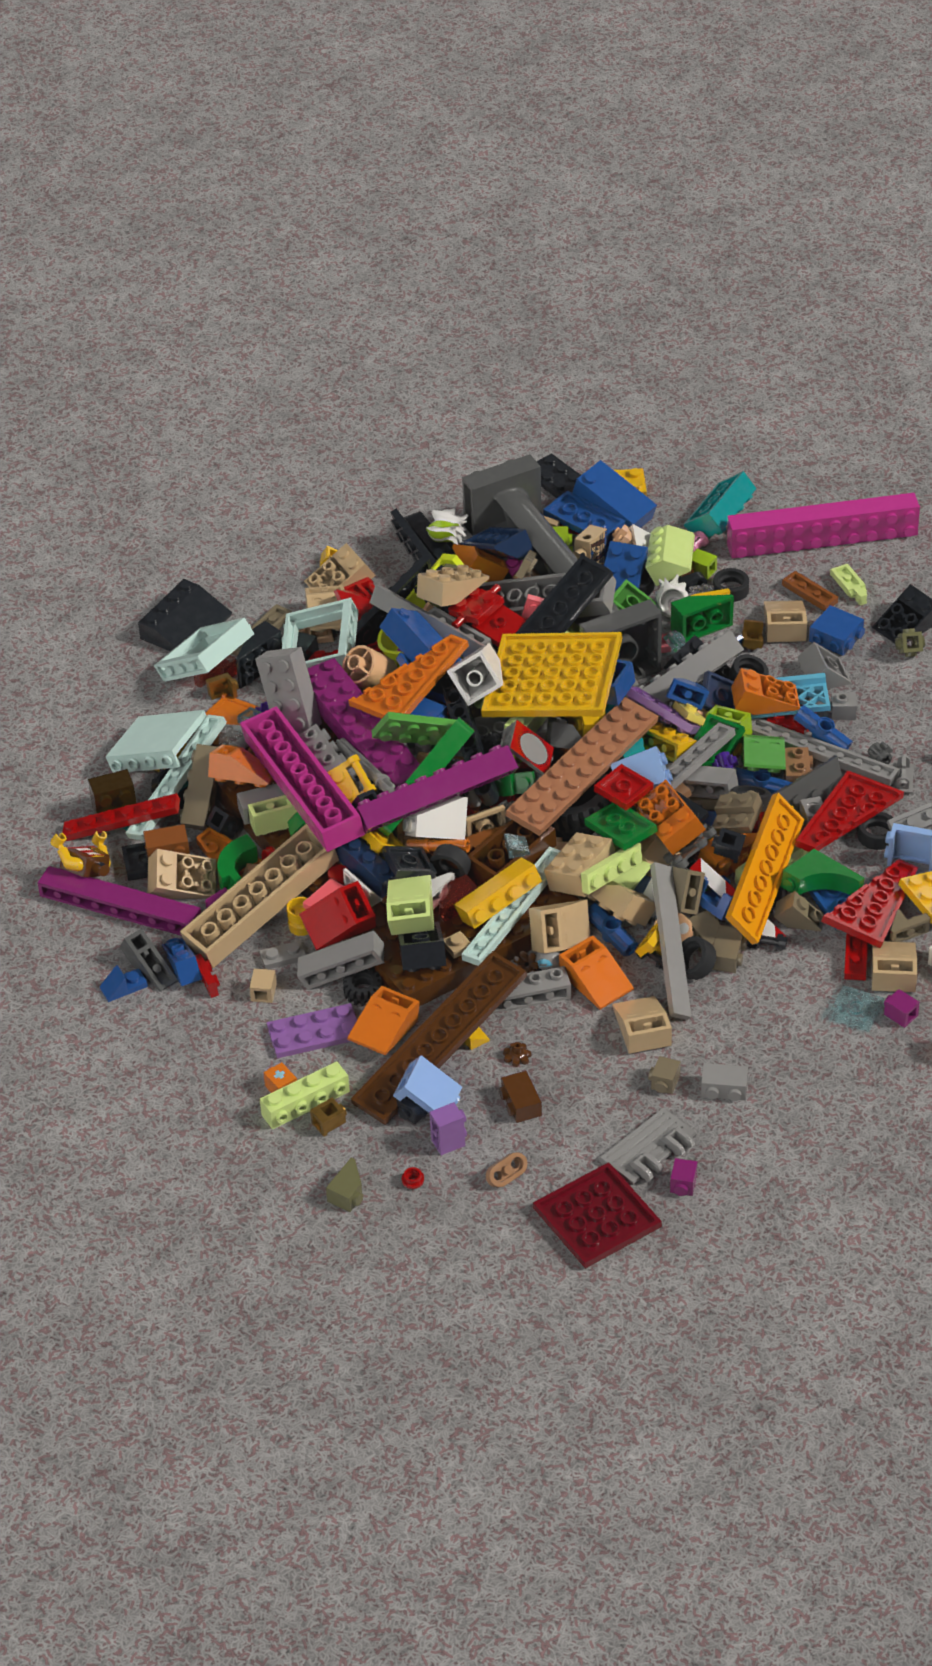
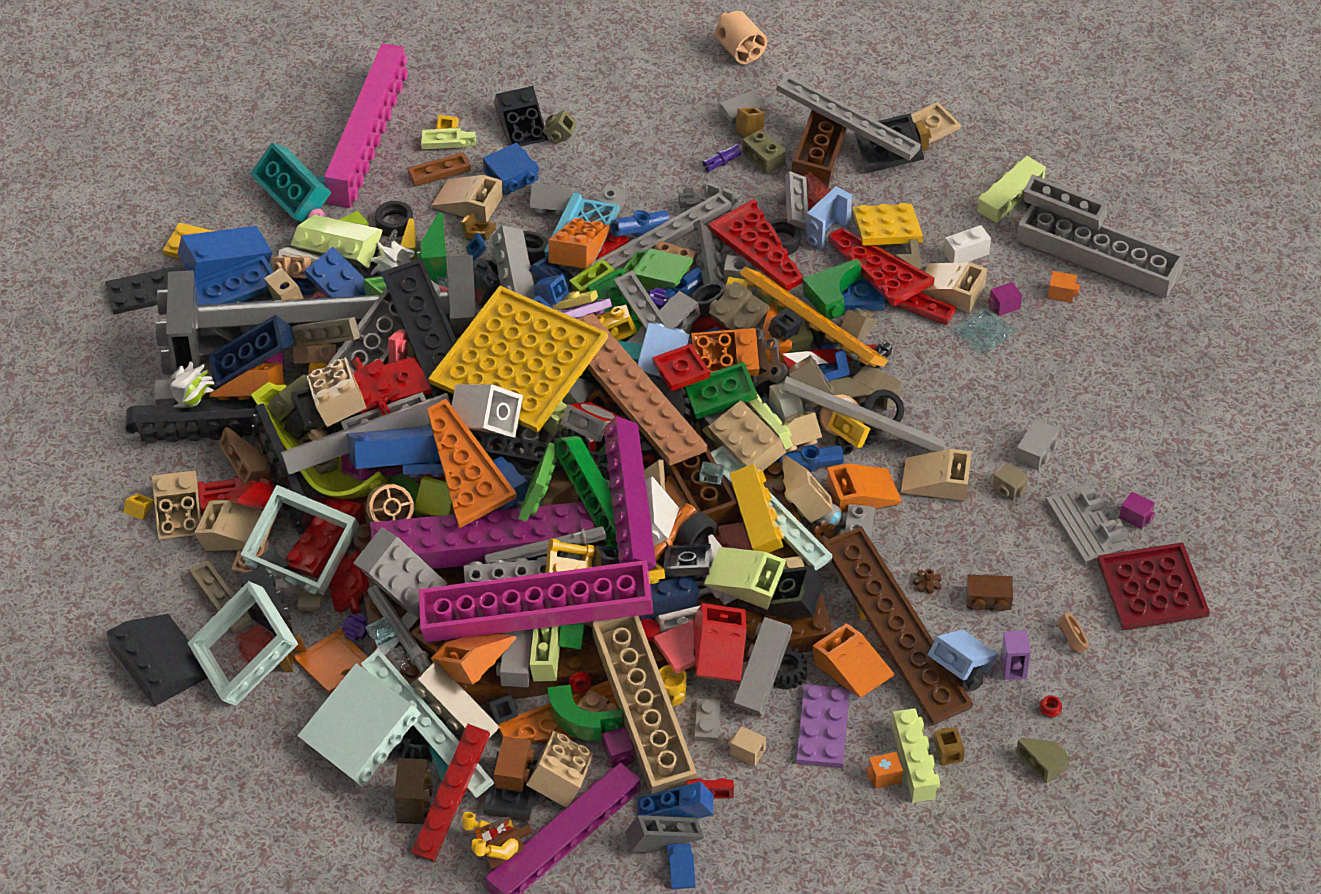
camera: 70 degrees left, 5 degrees up
none -> yellow slope [436,114,459,129]

